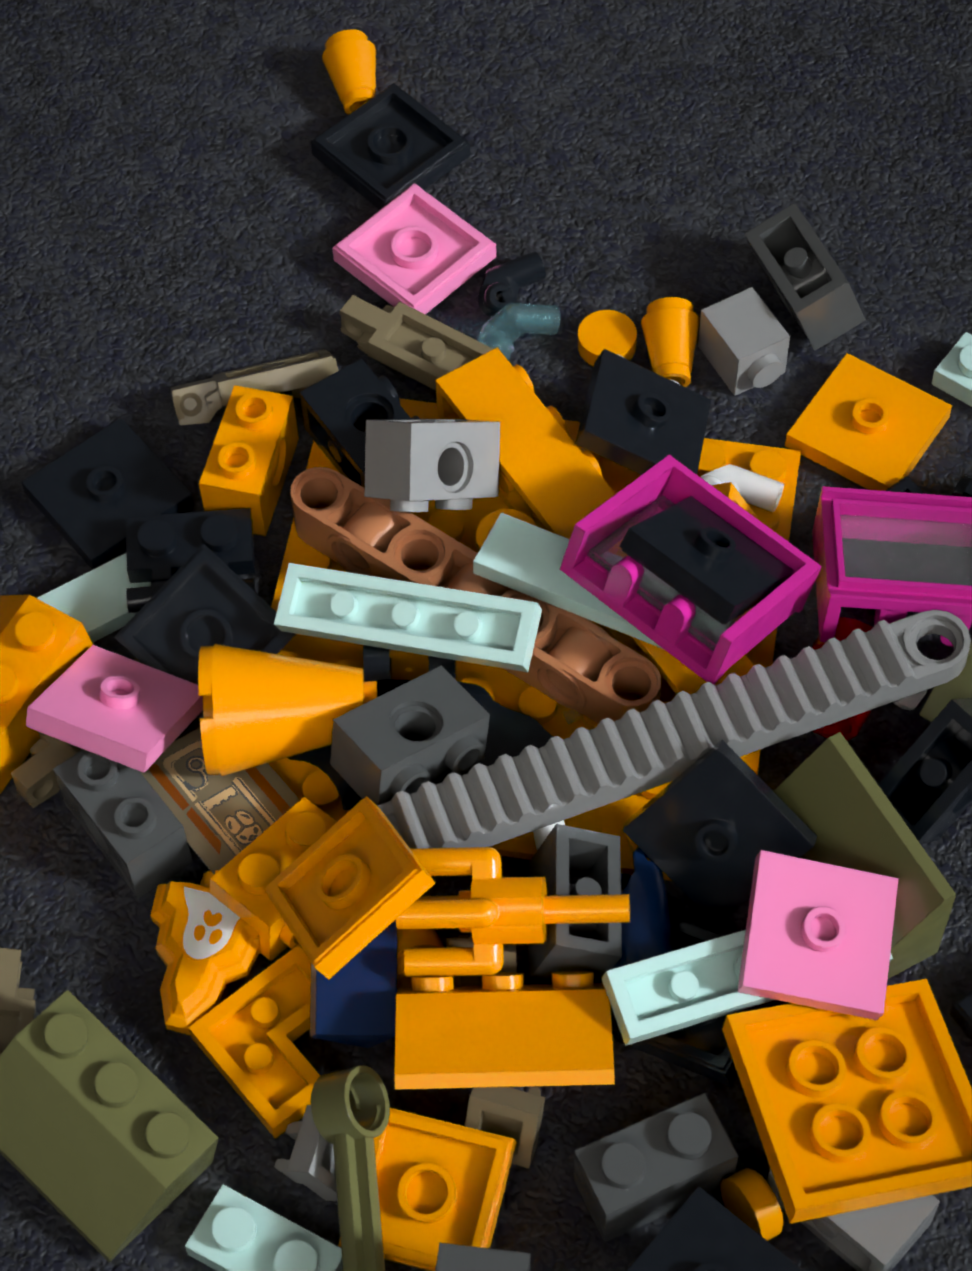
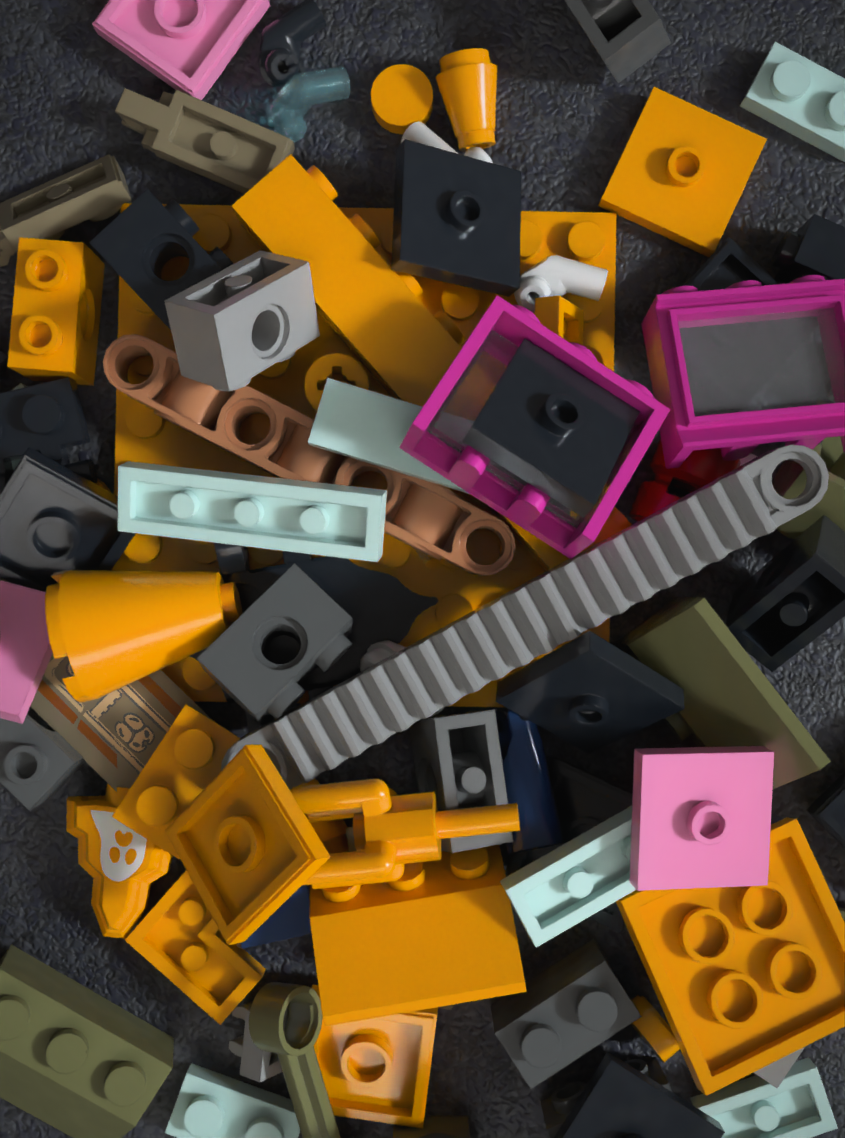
camera: 10 degrees left, 30 degrees up
light grey brick [698,287,790,396] -> none

